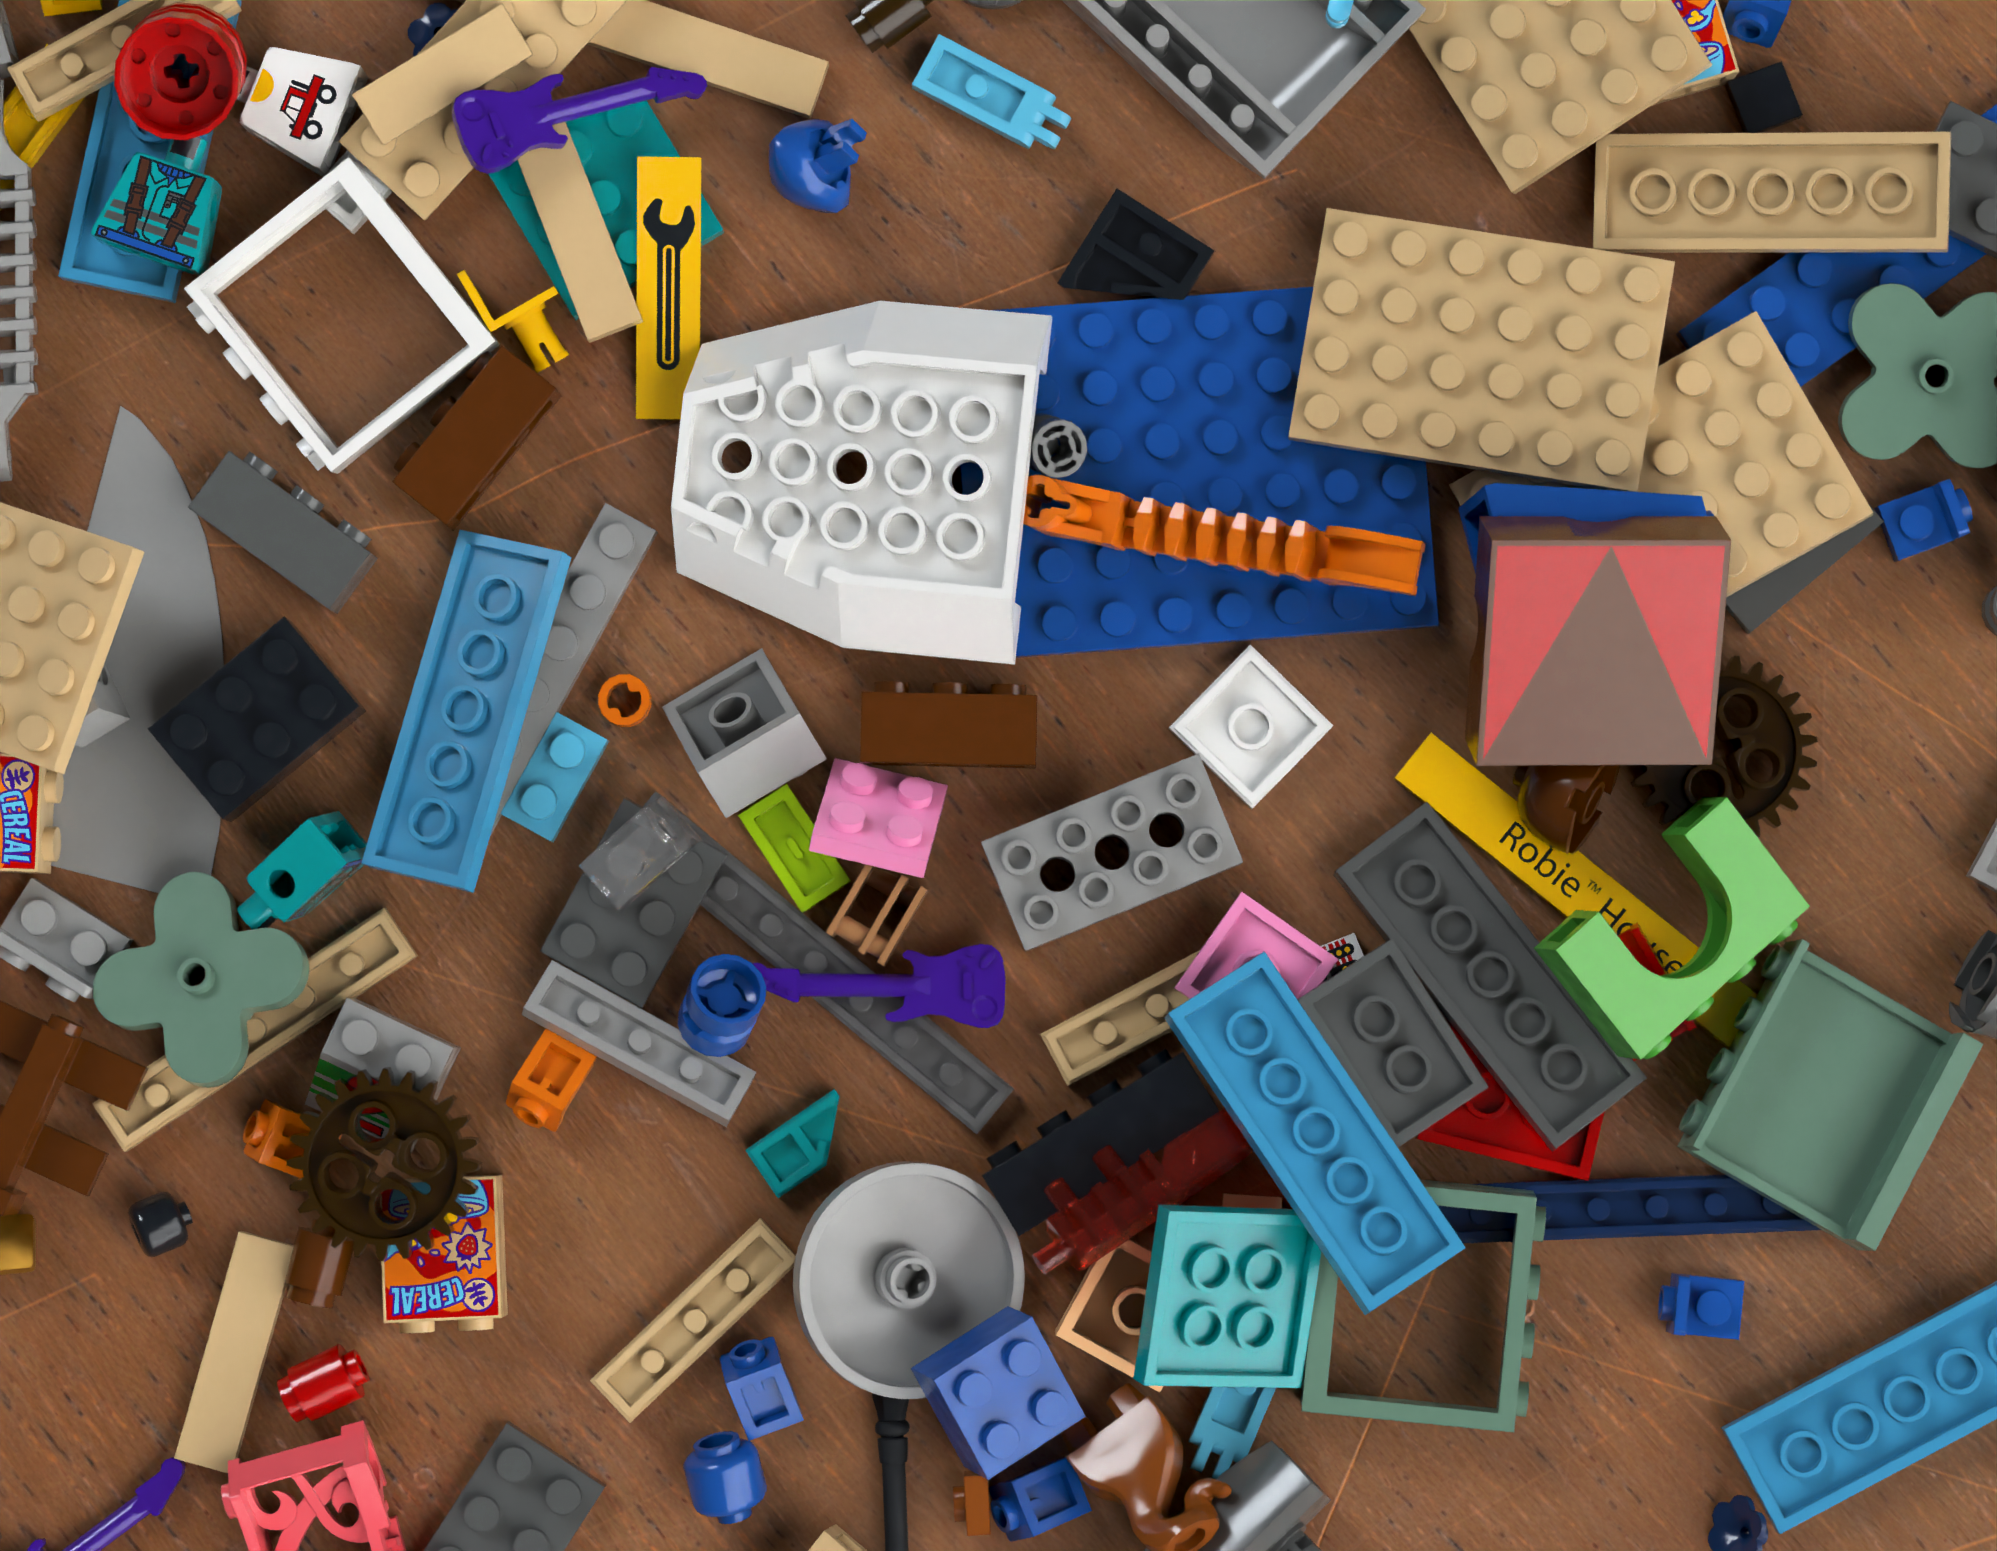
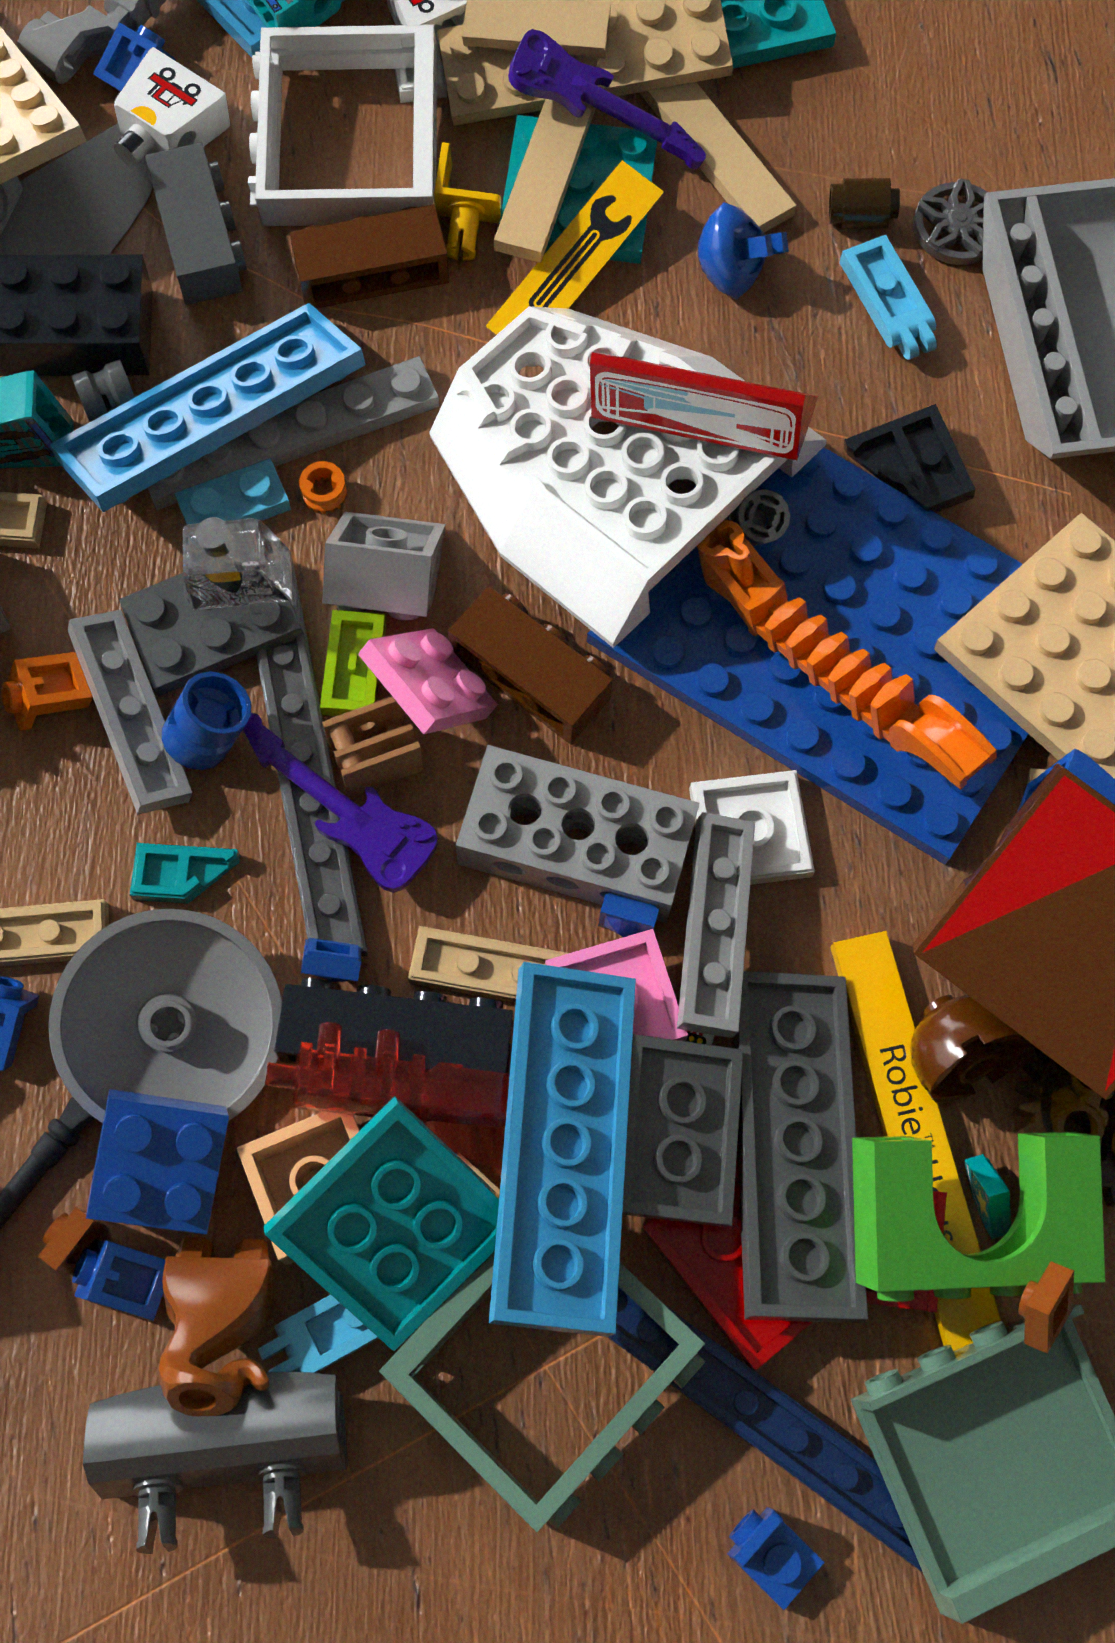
camera: 30 degrees right, 15 degrees down
none -> dark grey wheel [72,359,135,422]
none -> blue bracket [93,22,176,92]
none -> white torso [114,47,230,167]
none -> blue tile [301,938,361,982]
none -> slope [590,352,818,461]
none -> blue tile [598,893,659,937]
none -> light grey plate [677,812,755,1038]
none -> teal tile [965,1154,1012,1239]
none -> dark orange plate [1018,1261,1074,1354]

